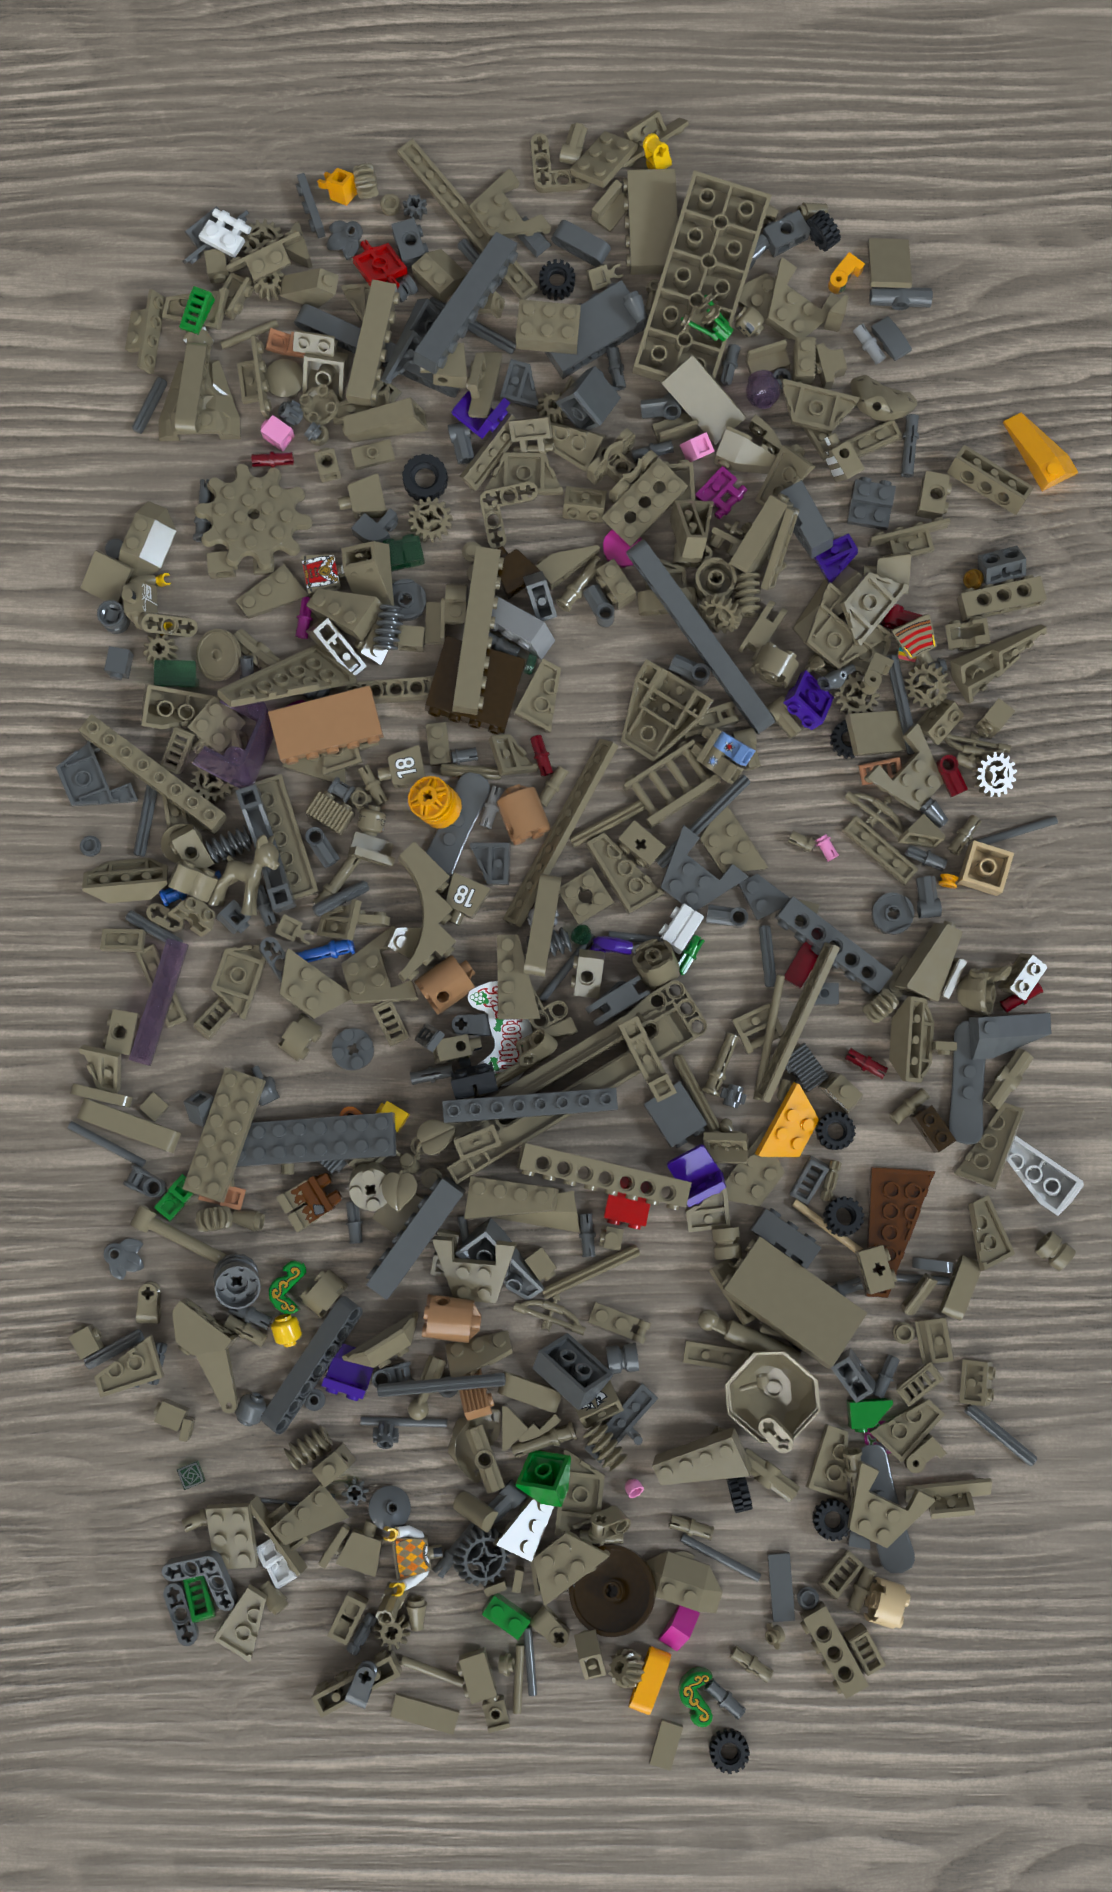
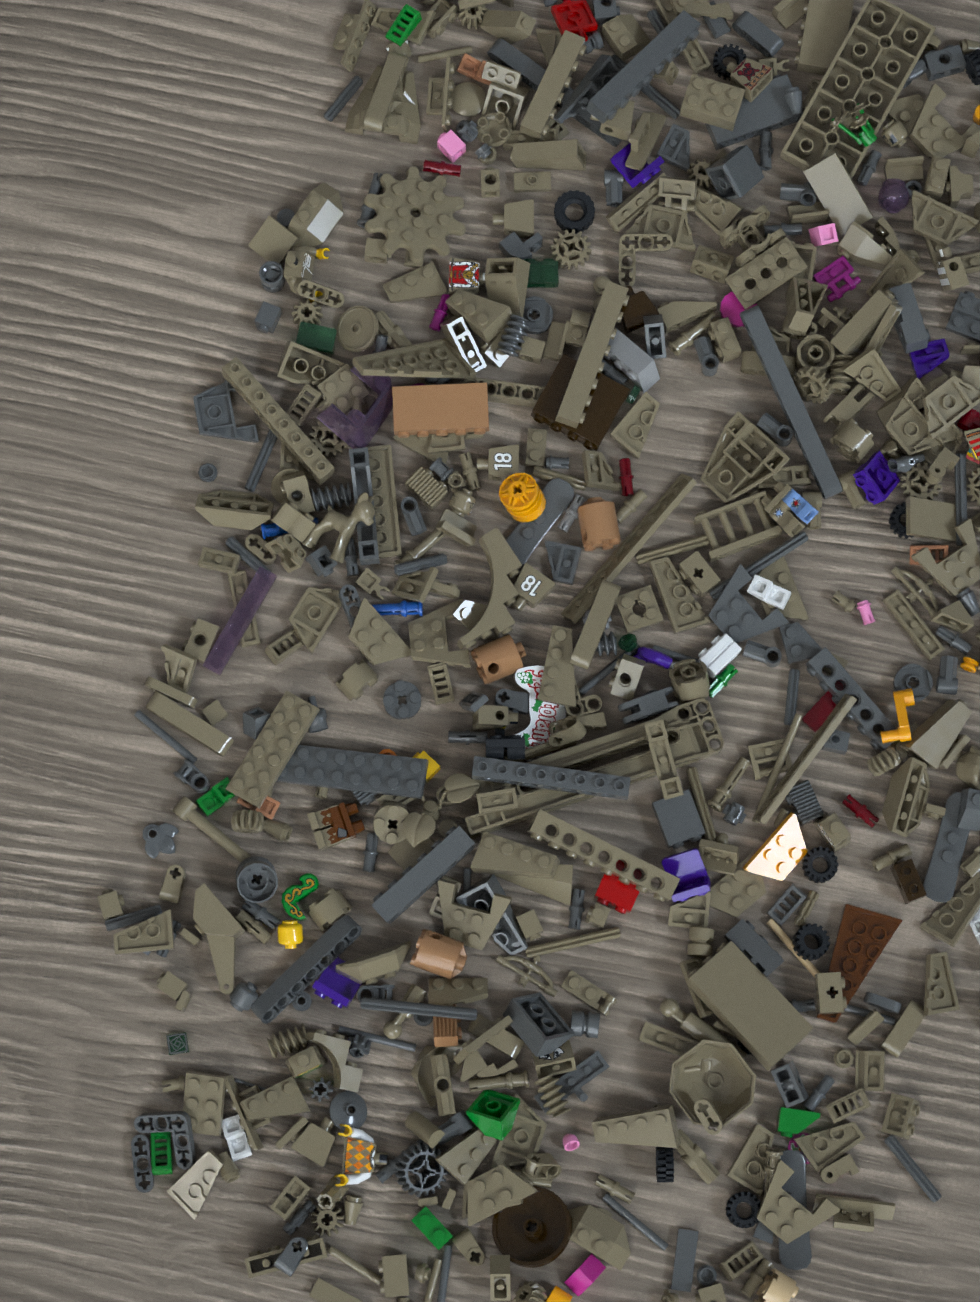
camera: 15 degrees right, 5 degrees down
none -> dark tan tile [180,928,202,947]
none -> dark tan arch [306,1029,363,1093]
none -> dark tan wing [453,1015,513,1065]
none -> dark tan torso [726,58,773,102]
none -> white slope [747,574,791,610]
none -> dark tan wing [841,347,902,402]
none -> light orange beam [880,688,915,744]

